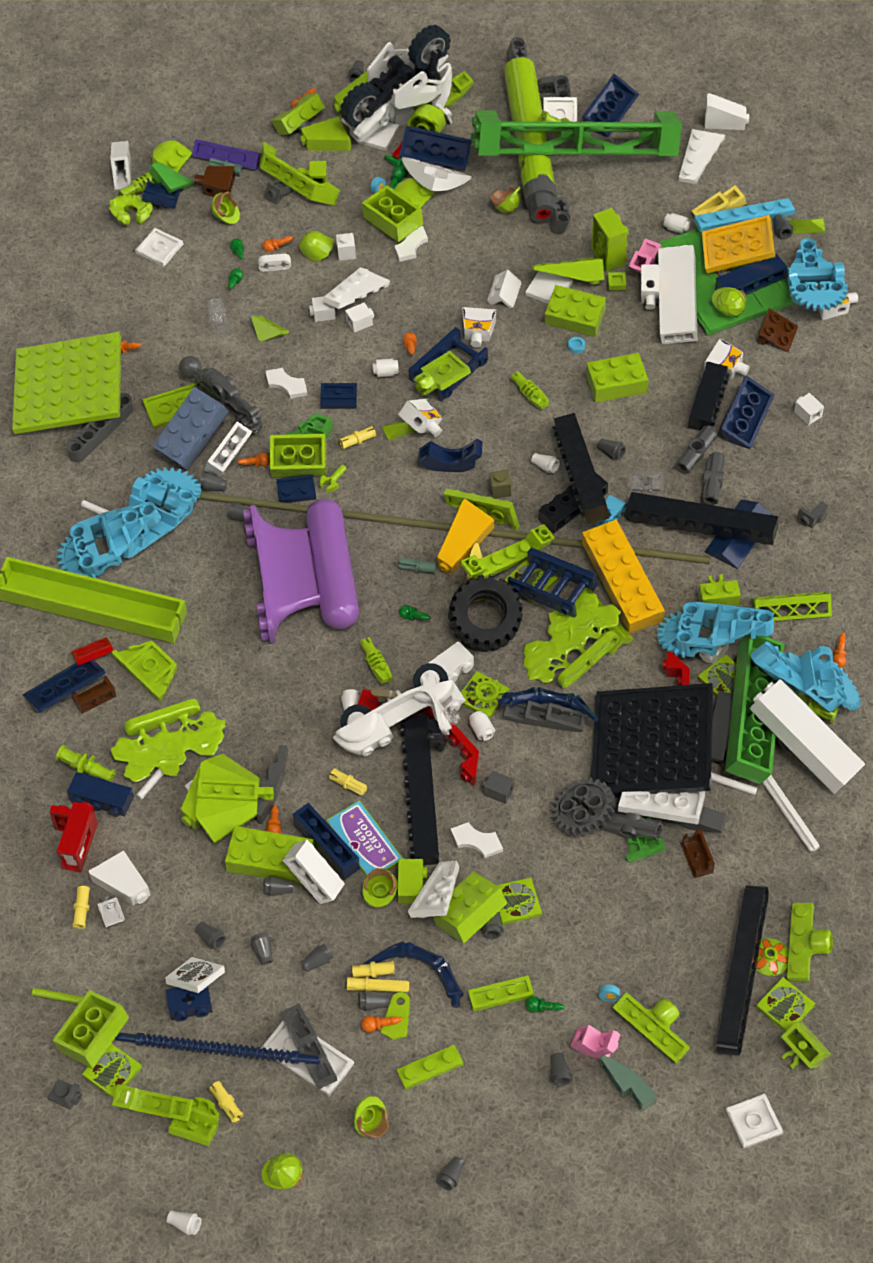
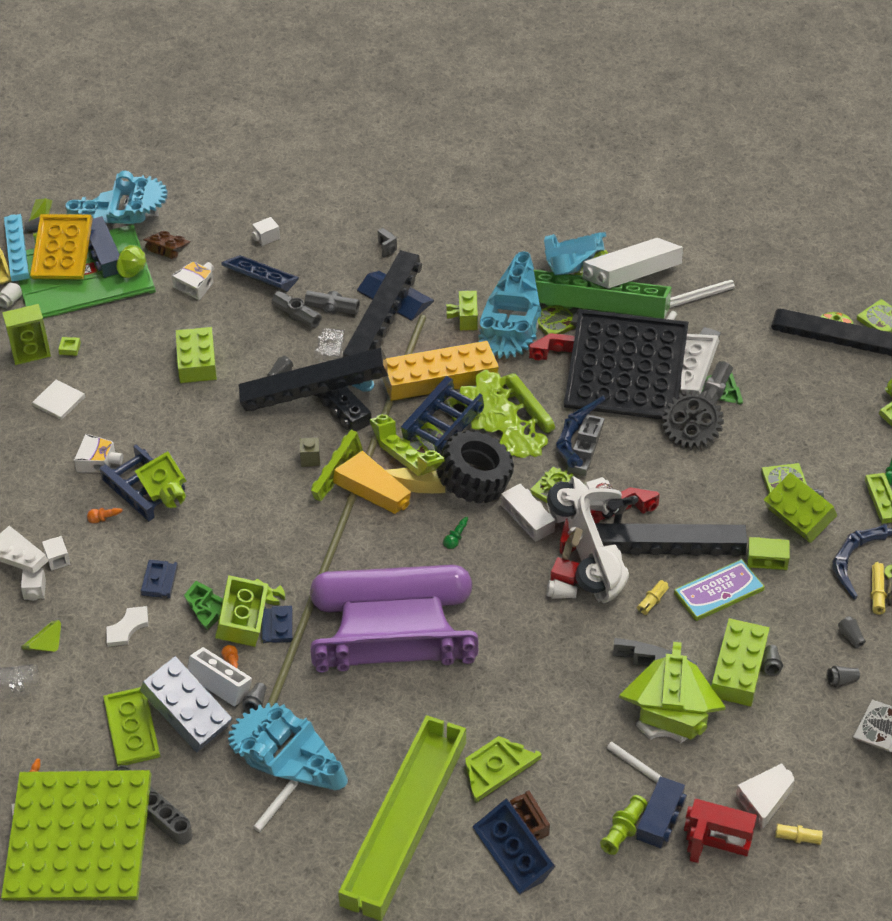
camera: 85 degrees left, 10 degrees down
medium azure connector [56,502,161,578] -> none
red tile [71,637,113,666] -> none
bracket [97,895,125,928] -> none
lime plant [110,699,226,782] -> none
dark grey arm [179,356,262,436] -> none
dark grey cone [195,922,226,949] -> none
dark grey cone [227,502,249,521] -> none
orange bar [265,804,281,834] -> none
white brick [282,840,345,904] -> none
dark blue brick [293,802,360,880] -> none
light yellow pin [338,426,376,450] -> none
light yellow pin [352,961,395,978] -> none
lime hinge [360,637,392,684] -> none
lime piece [363,868,398,908] -> none
white brick [373,358,399,378] -> none
lime slope [382,419,416,441] -> none
white torso [398,399,442,437] -> none
sand green axle [399,558,437,574] -> none
white wing [408,861,459,918] -> none
dark blue arch [418,439,483,473] -> none
white tile [450,822,503,858] -> none
dark grey brick [482,771,514,804] -> none
white panel [487,270,521,308] -> none
lime hinge [510,371,550,410] -> none
lime wedge [531,257,604,284] -> none
white cone [531,453,560,474] -> none
lime brick [545,285,606,337] -> none
medium azure tile [568,337,585,354] -> none
medium azure tile [599,985,620,1002] -> none
bright pink brick [629,239,661,273] -> none
white torso [641,265,659,310] -> none
white brick [658,245,698,344] -> none
reddish brown hinge [680,829,715,878] -> none
black brick [688,362,730,431] -> none
lime fence [752,591,832,621] -> none
lime plate [787,903,833,982] -> none
orange bar [833,632,847,668] -> none

